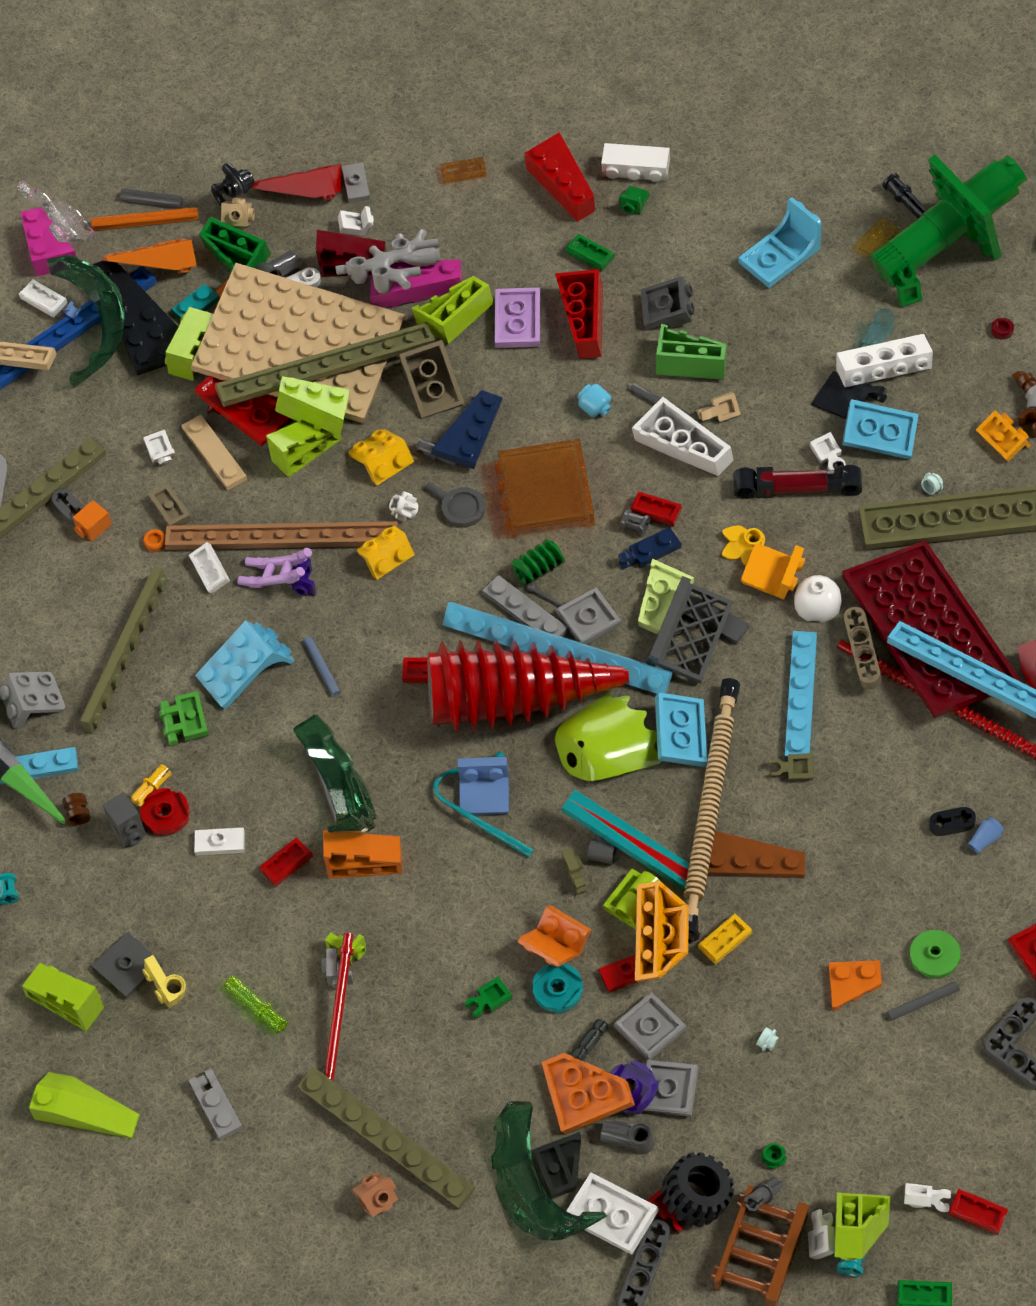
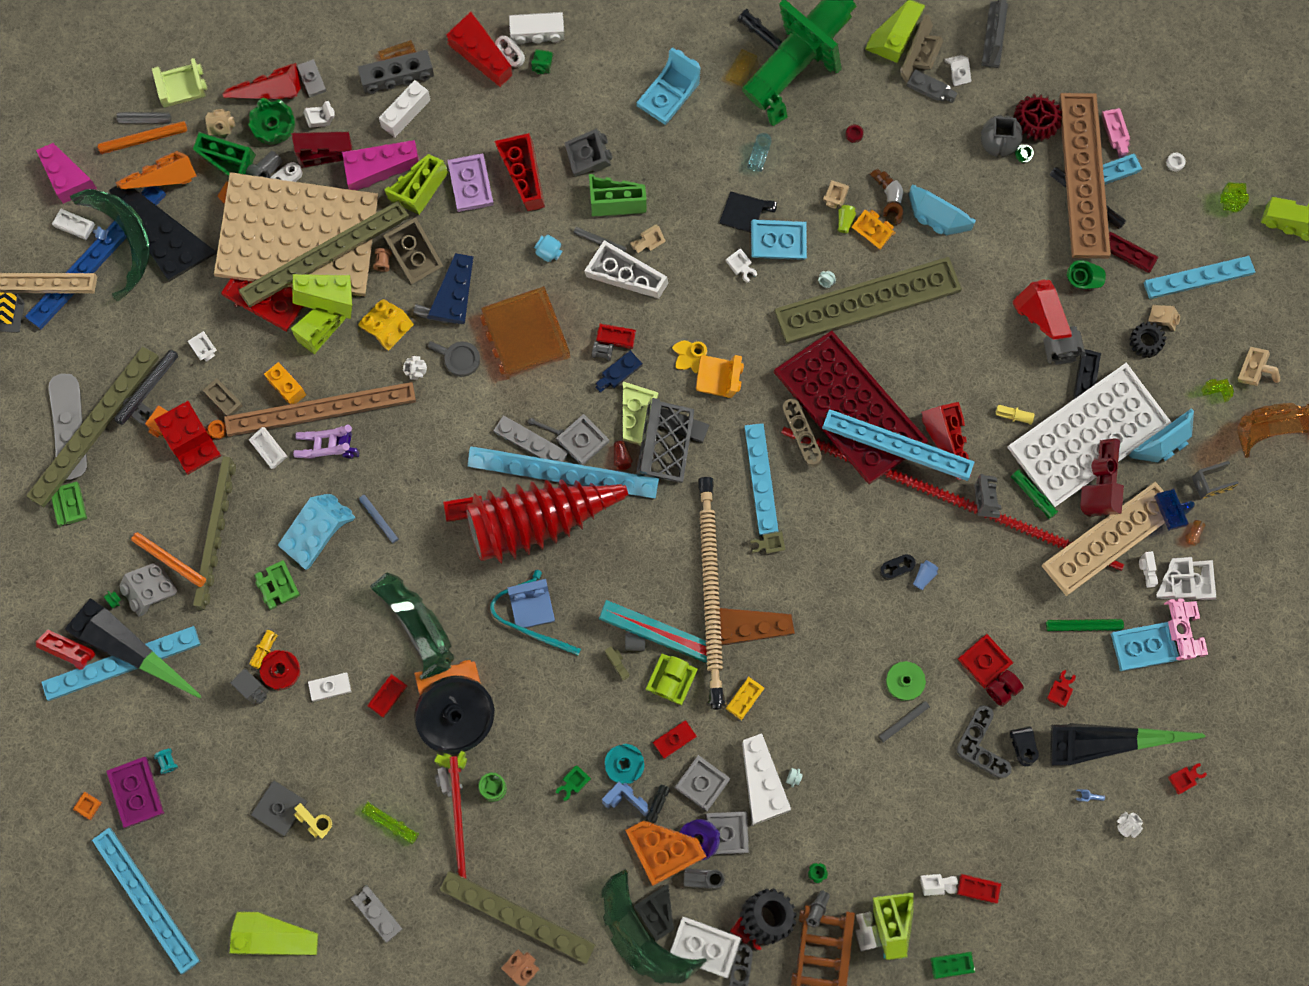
camera: 20 degrees left, 15 degrees up
clear wing [17,180,97,242] -> none
lime wedge [22,963,104,1031] -> none
reddish brown wheel [62,793,91,826] -> none
lime wedge [165,307,213,381] -> none
teal plate [171,284,220,320] -> none
tan plate [181,415,247,491] -> none
black piece [211,163,254,206] -> none
light grey plant [335,229,441,293] -> none
yellow bracket [357,526,415,580] -> none
green piece [511,539,565,586] -> none
orange bracket [518,905,591,967] -> none
lime piece [555,691,662,781] -> none
green plate [566,233,615,272] -> none
light orange wedge [635,881,689,982] -> none
medium azure plate [655,692,707,767] -> none
black piece [733,461,862,499] -> none
white cylinder [794,575,842,623] -> none
orange wing [829,960,882,1011] -> none
white brick [836,334,933,387] -> none
none -> black axle [114,350,178,425]
none -> orange axle [131,532,206,587]
none -> yellowish green panel [152,58,207,107]
none -> red bracket [154,401,221,475]
none -> green plate [248,98,295,145]
none -> light orange brick [264,362,306,405]
none -> dark grey brick [358,50,434,94]
none -> nougat bush [373,248,392,272]
none -> white brick [379,80,430,138]
none -> black dish [414,675,495,754]
none -> bright green wheel [479,773,507,802]
none -> white plate [495,36,525,68]
none -> medium blue bracket [602,782,648,817]
none -> clear red cone [614,441,633,470]
none -> white wedge [742,734,791,826]
none -> tan bracket [823,180,849,209]
none -> lime cone [838,205,856,234]

